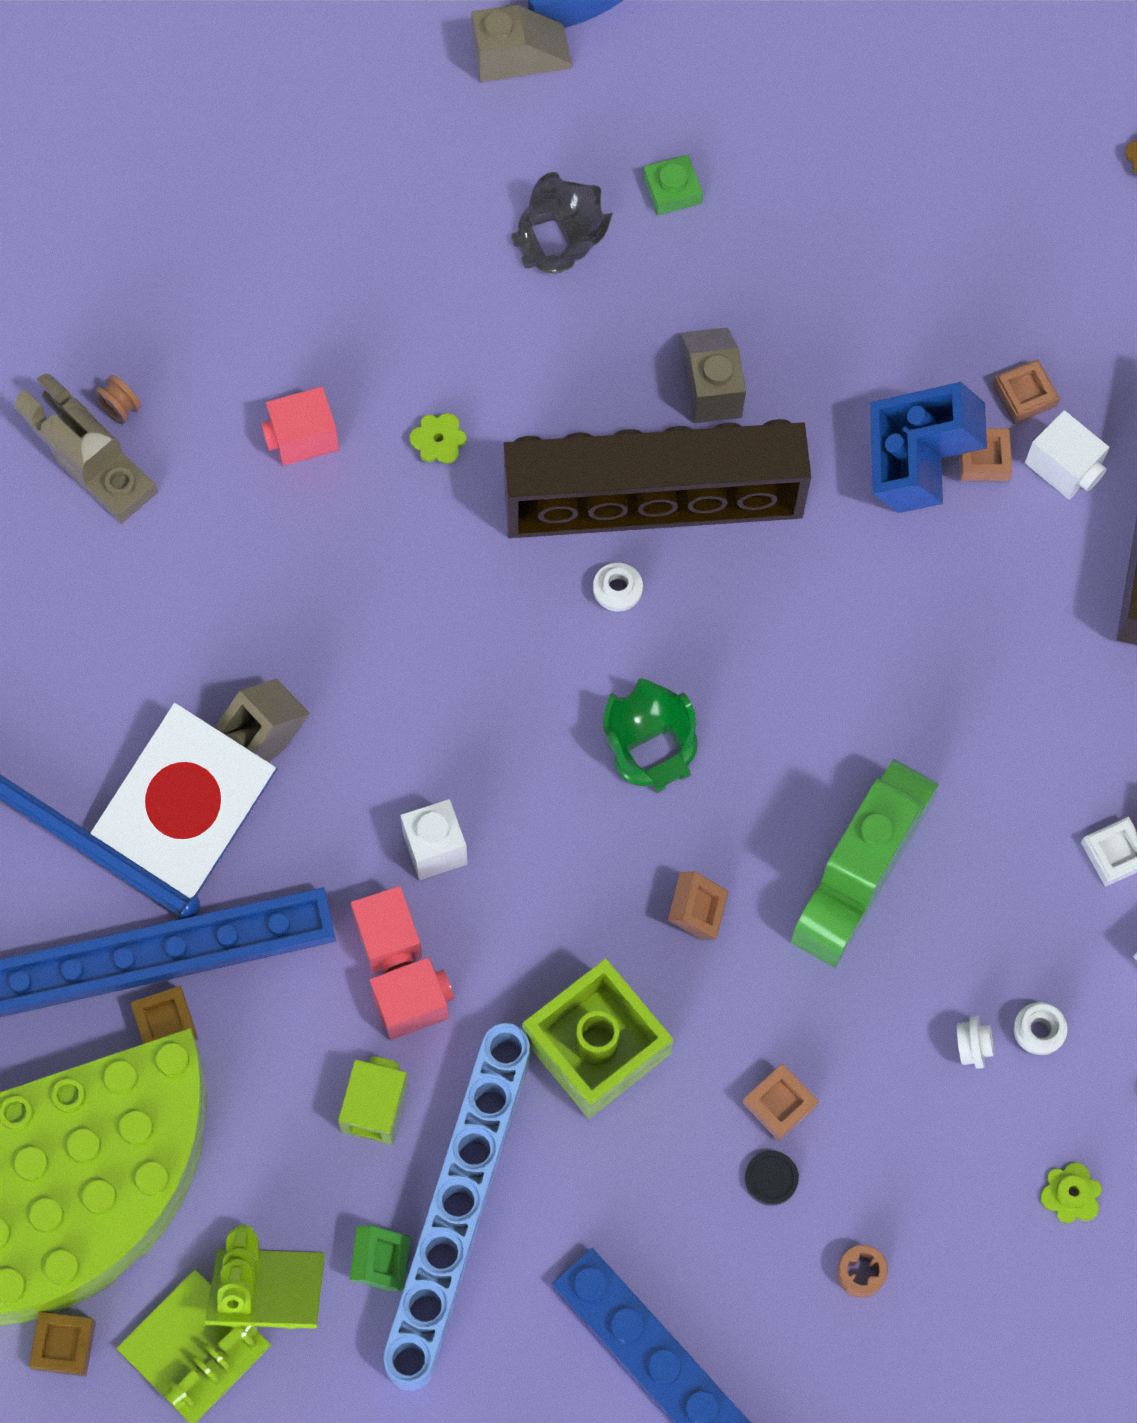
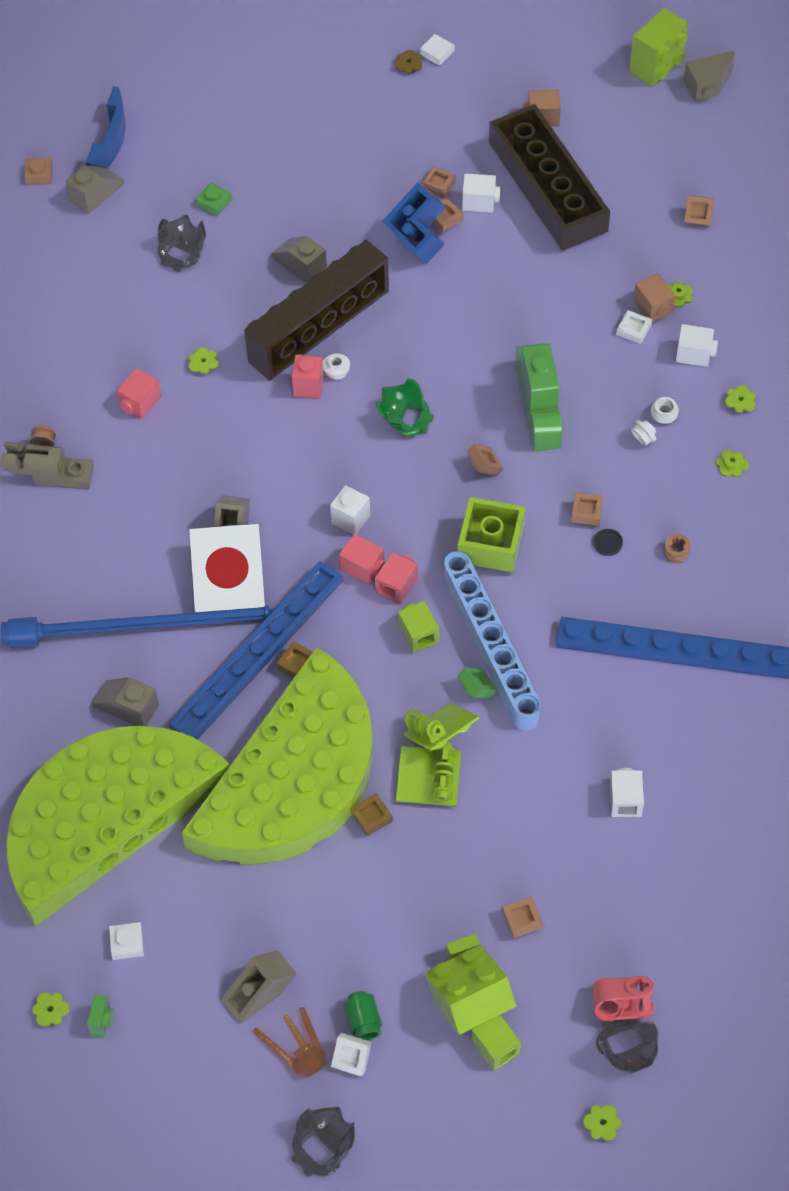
camera: 35 degrees left, 10 degrees down
none -> coral brick [292,355,324,399]

